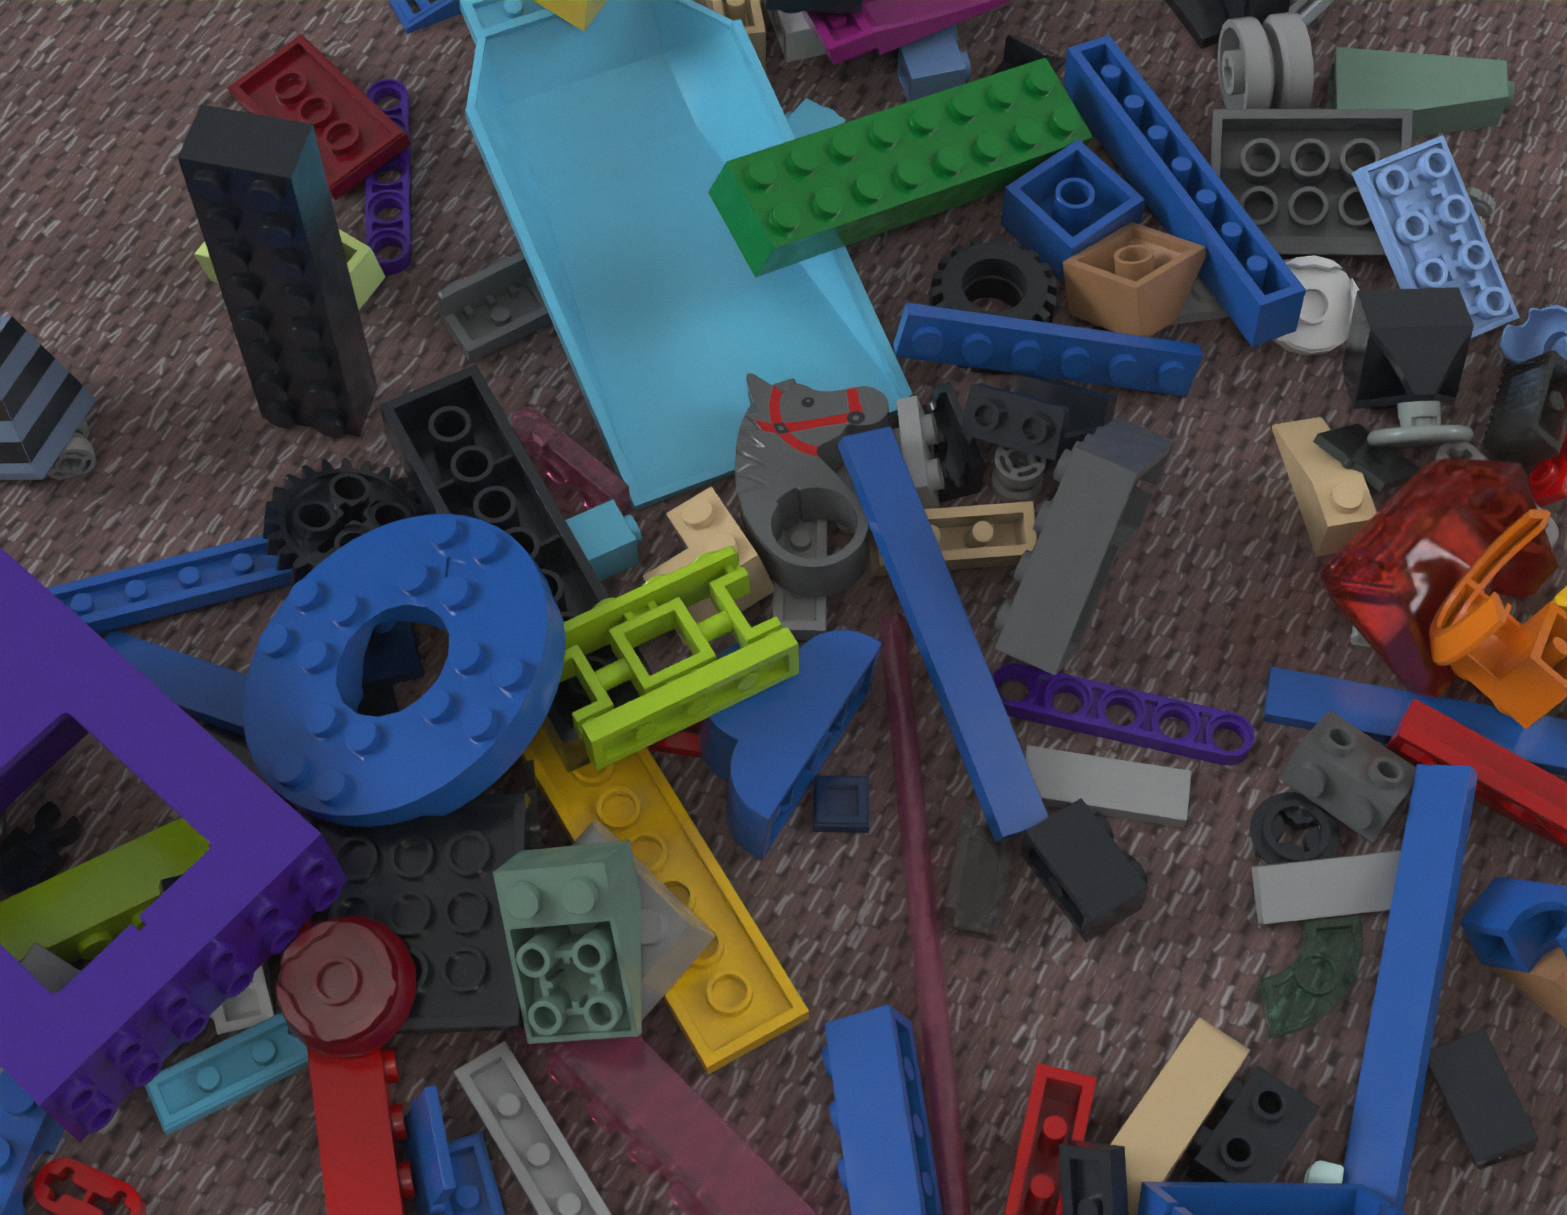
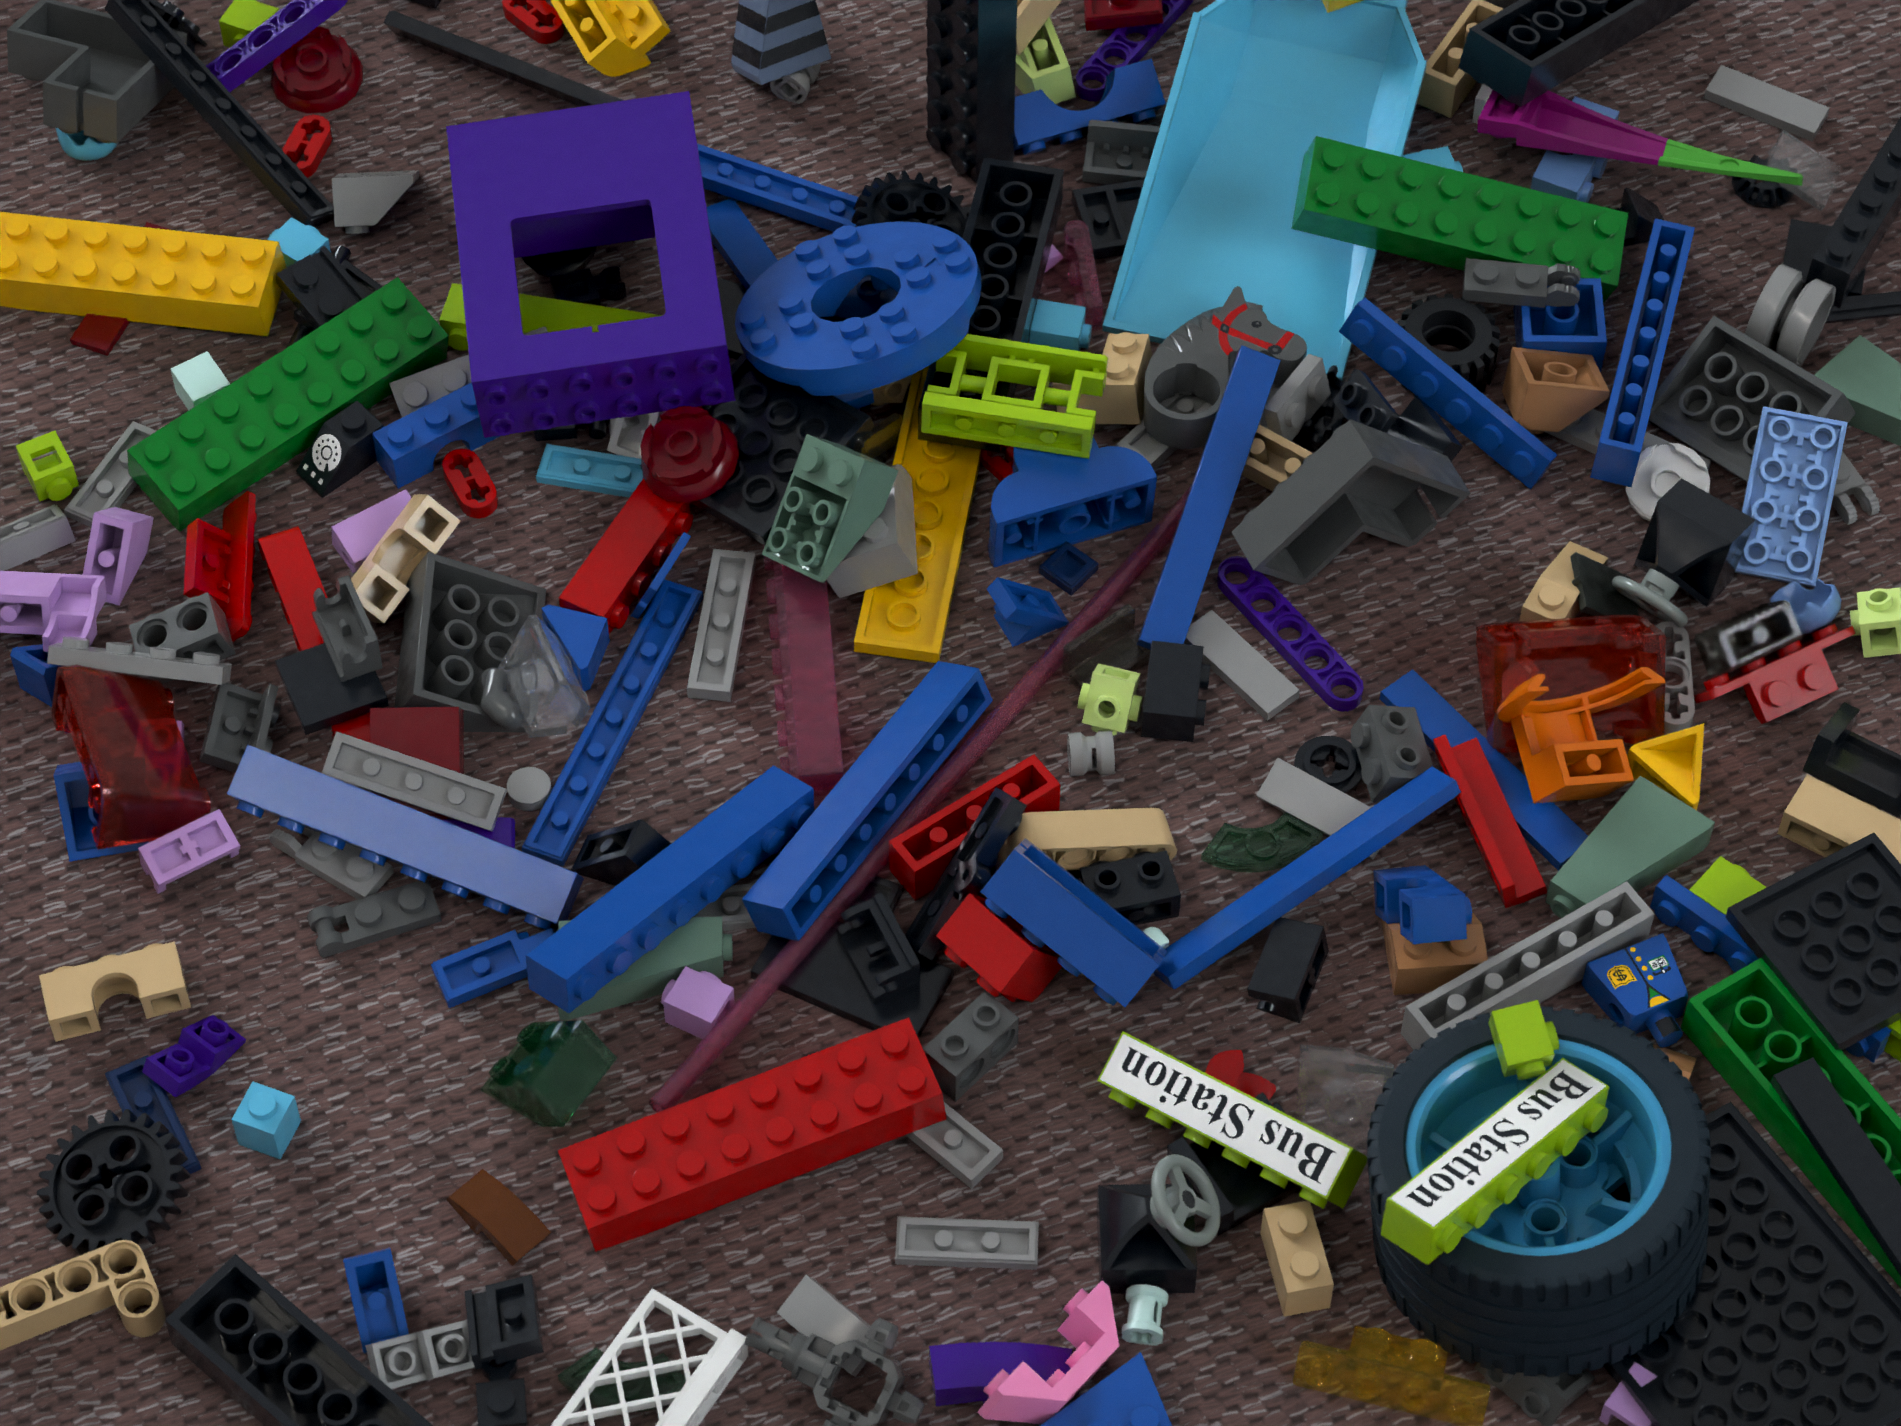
camera: 40 degrees right, 5 degrees down
none -> blue slope [986,577,1069,647]
none -> blue arch [1014,58,1166,155]
none -> light grey wheel [1067,730,1115,777]
none -> black wing [1071,179,1145,260]
none -> yellowish green brick [1077,663,1143,735]
none -> dark grey hinge [1462,258,1581,308]

